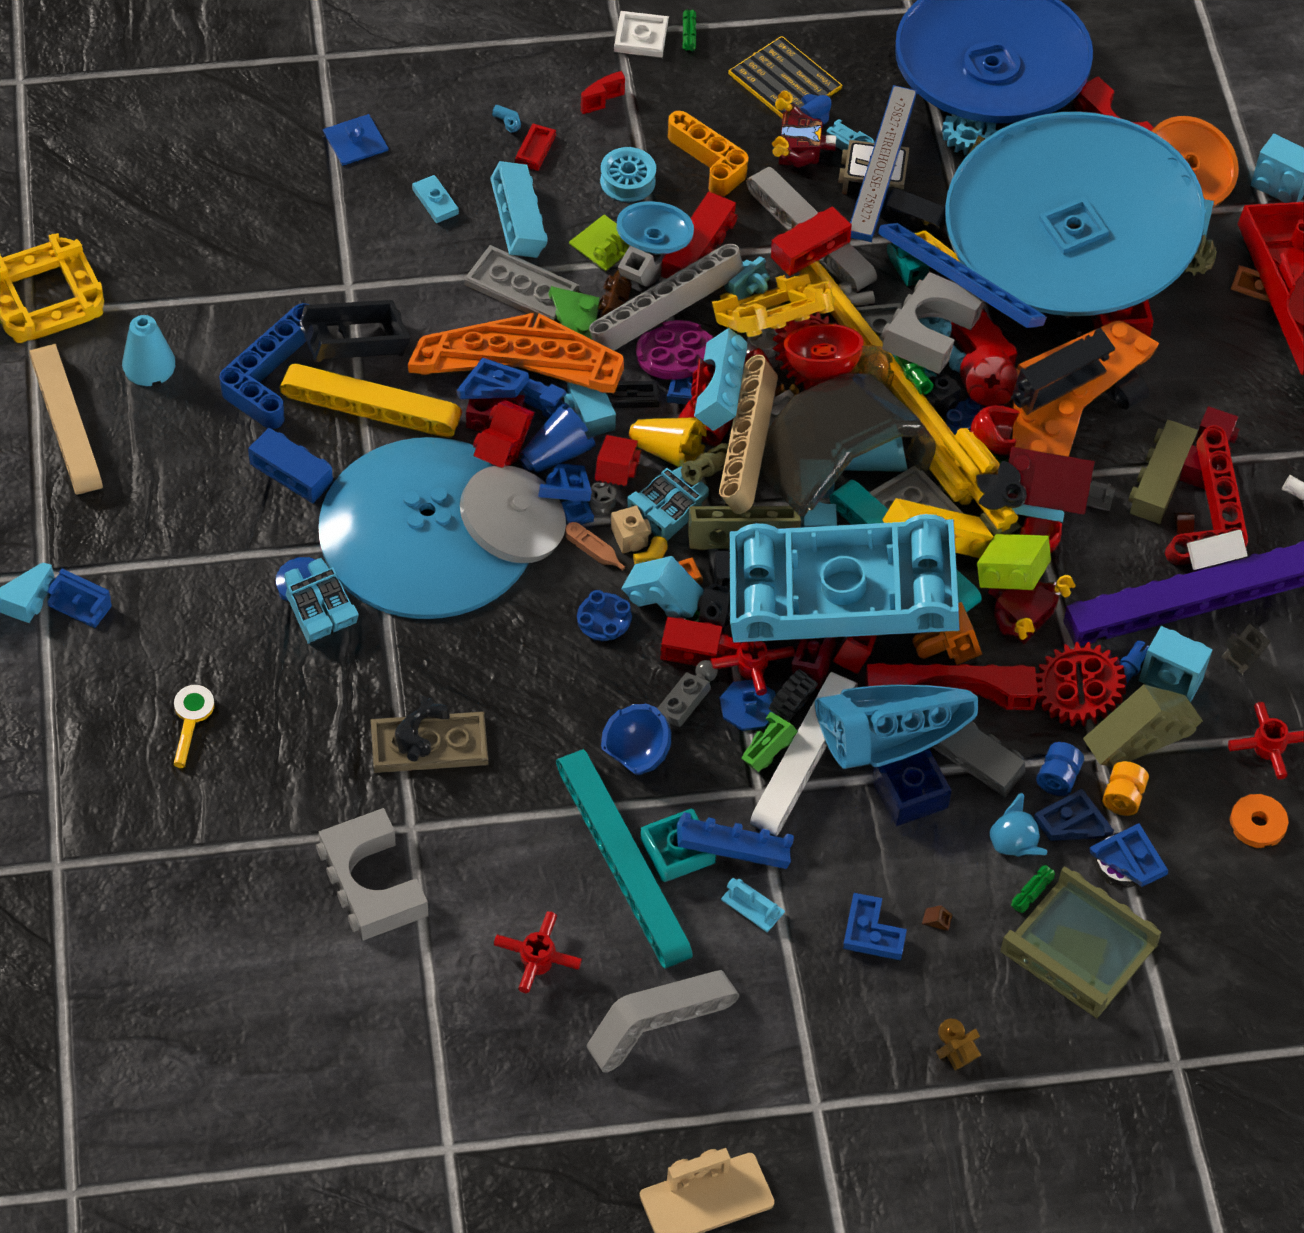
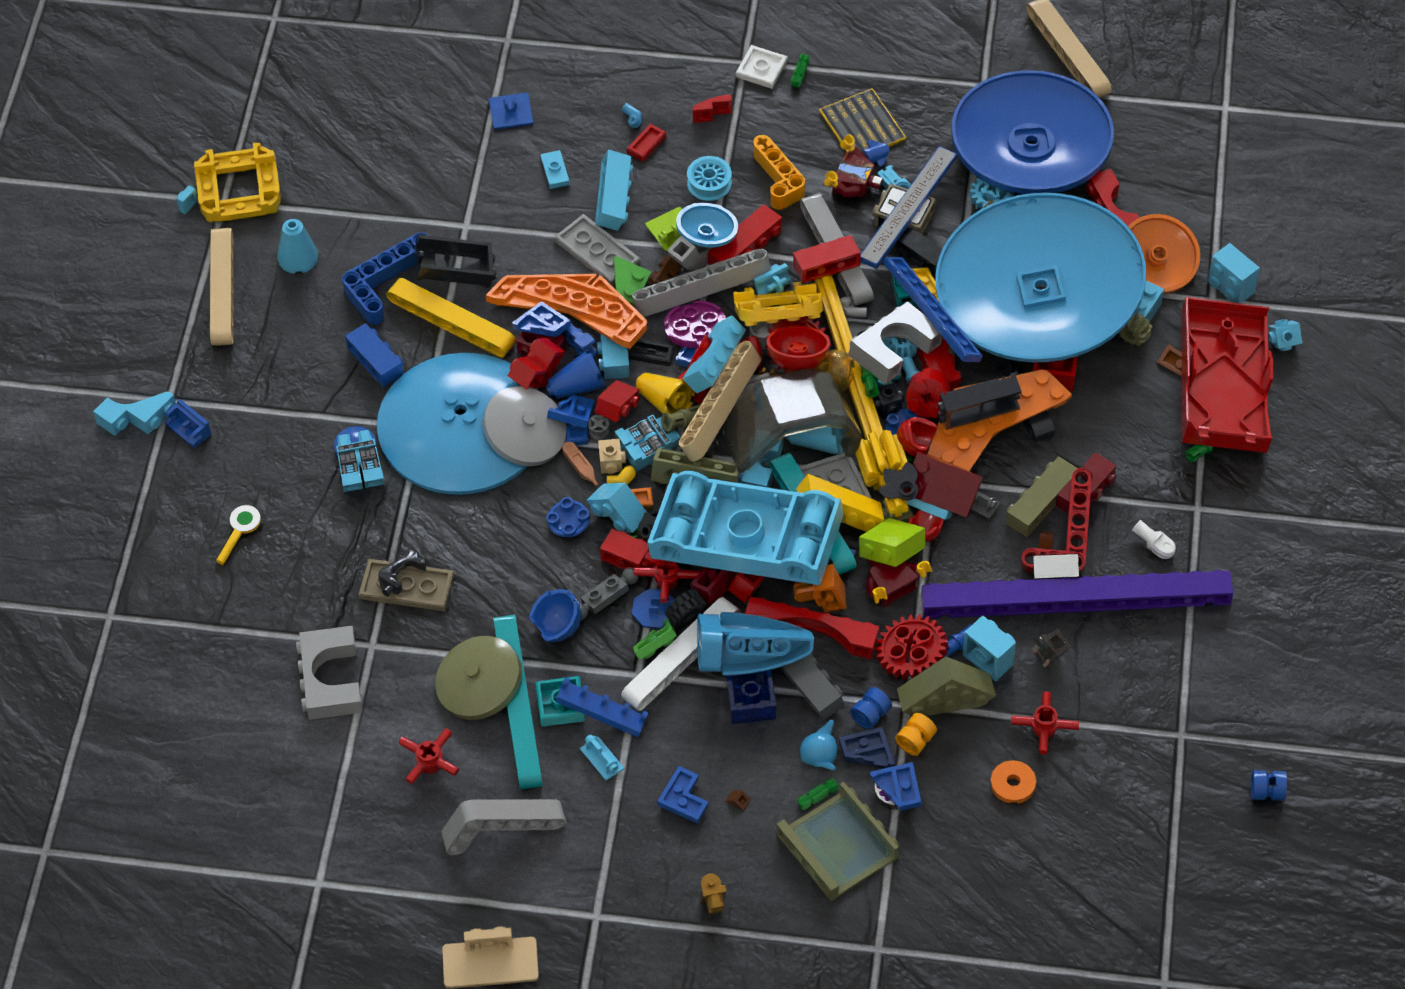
camera: 20 degrees right, 0 degrees up
none -> olive dish [435,636,522,720]

